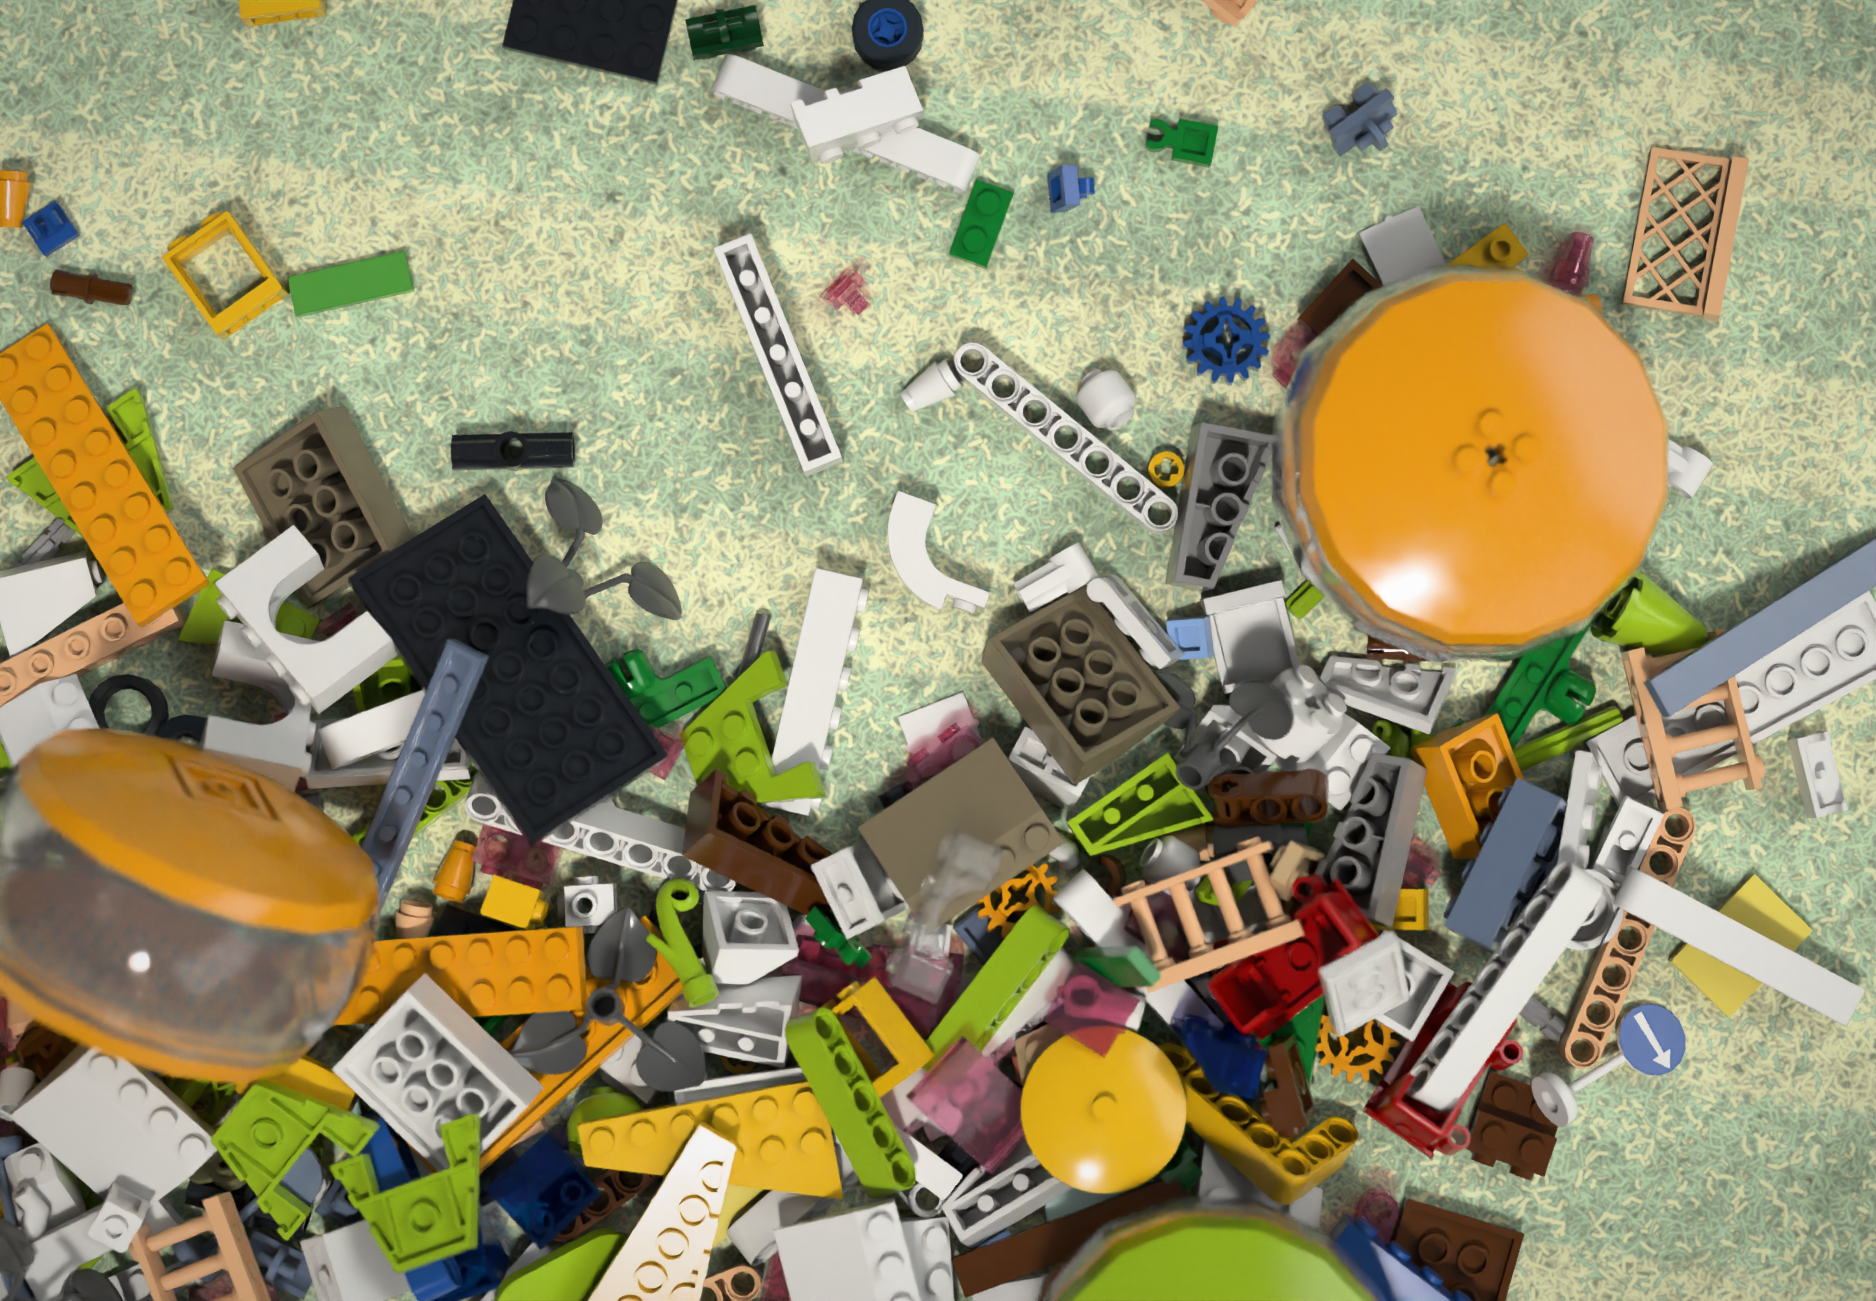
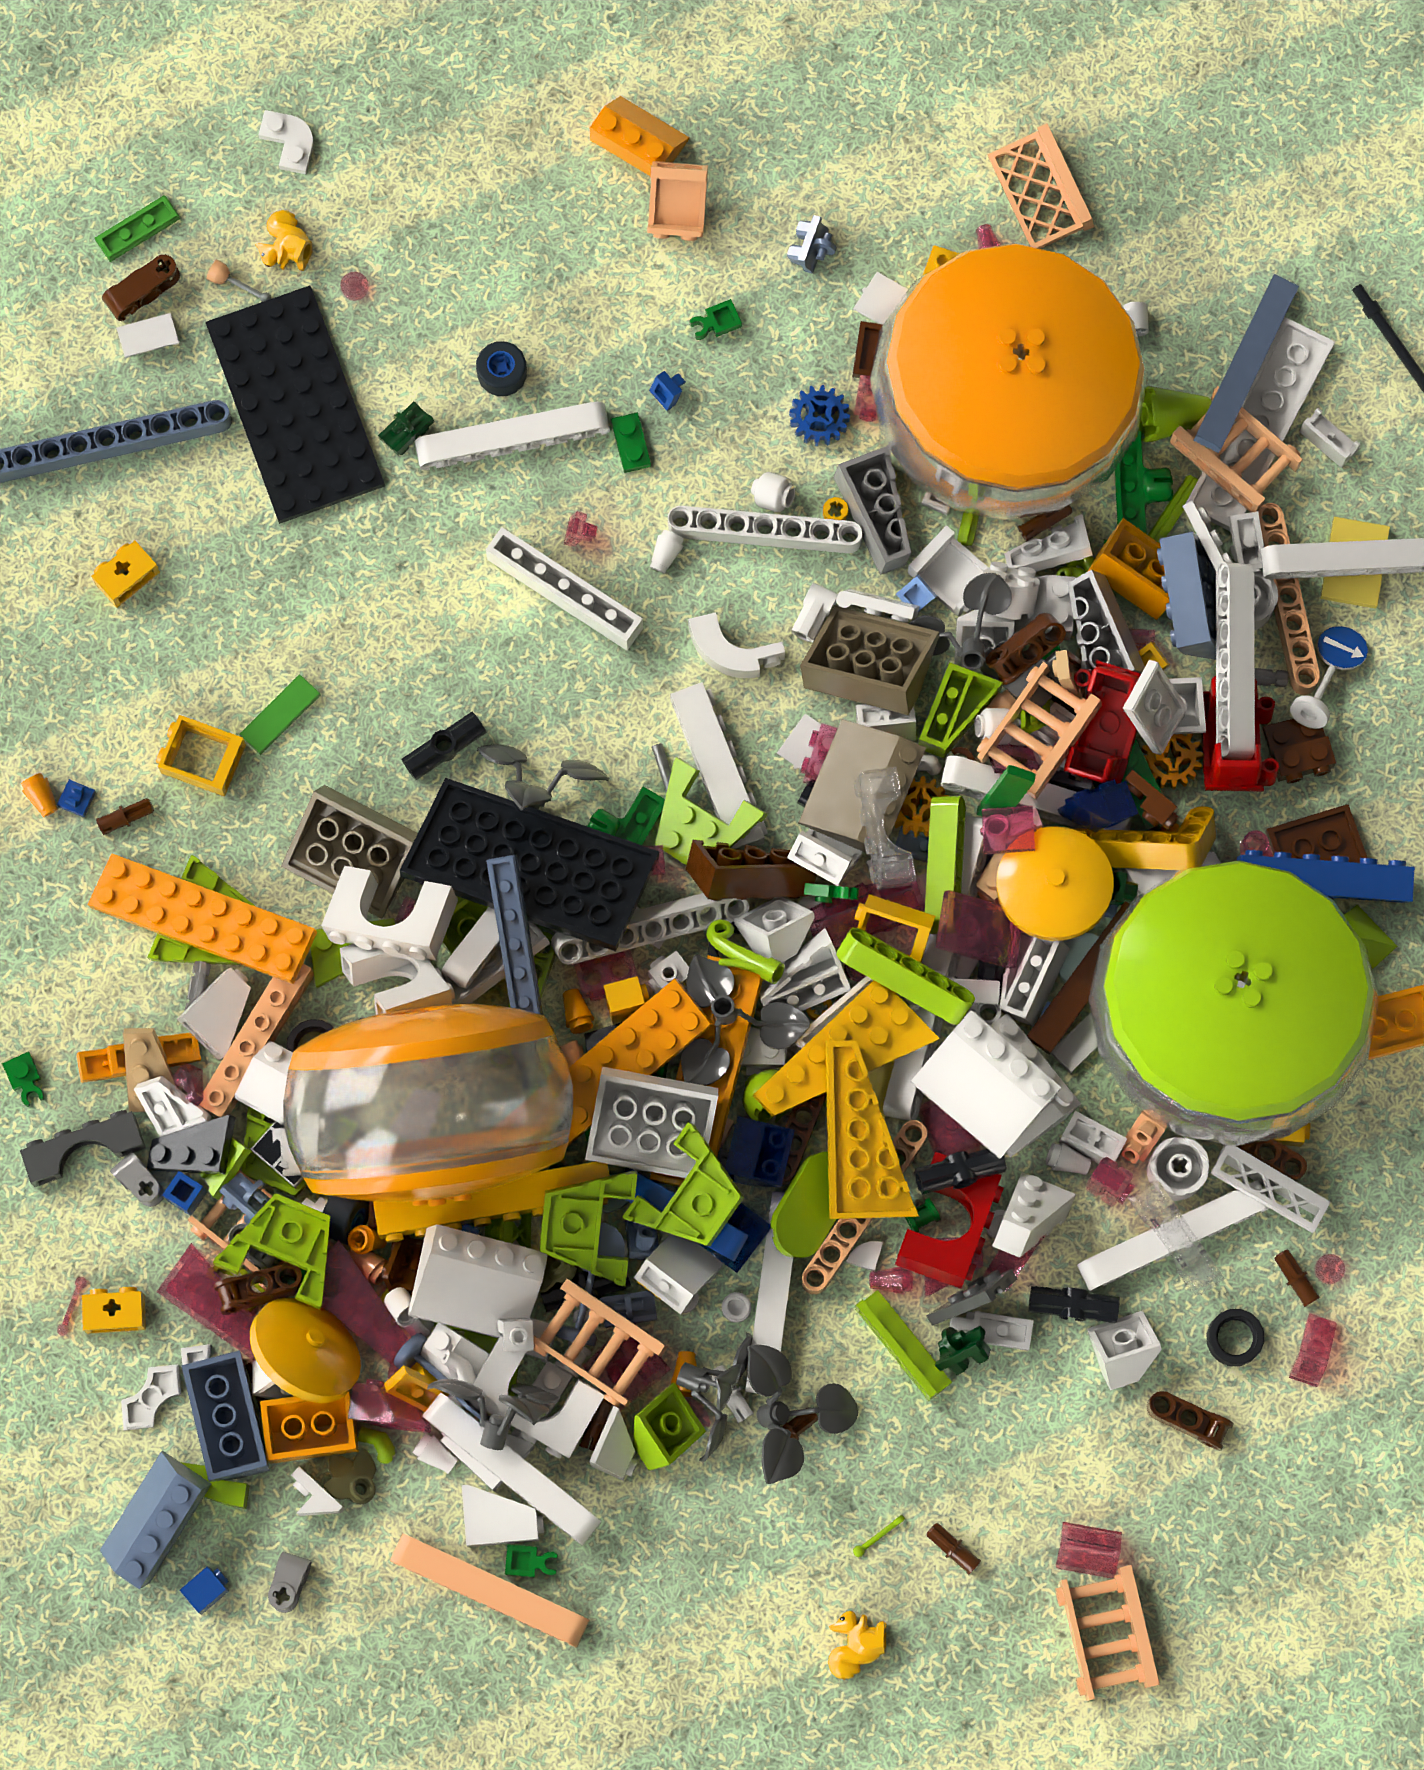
camera: 35 degrees left, 10 degrees down
white wedge [790,66,923,164] -> none

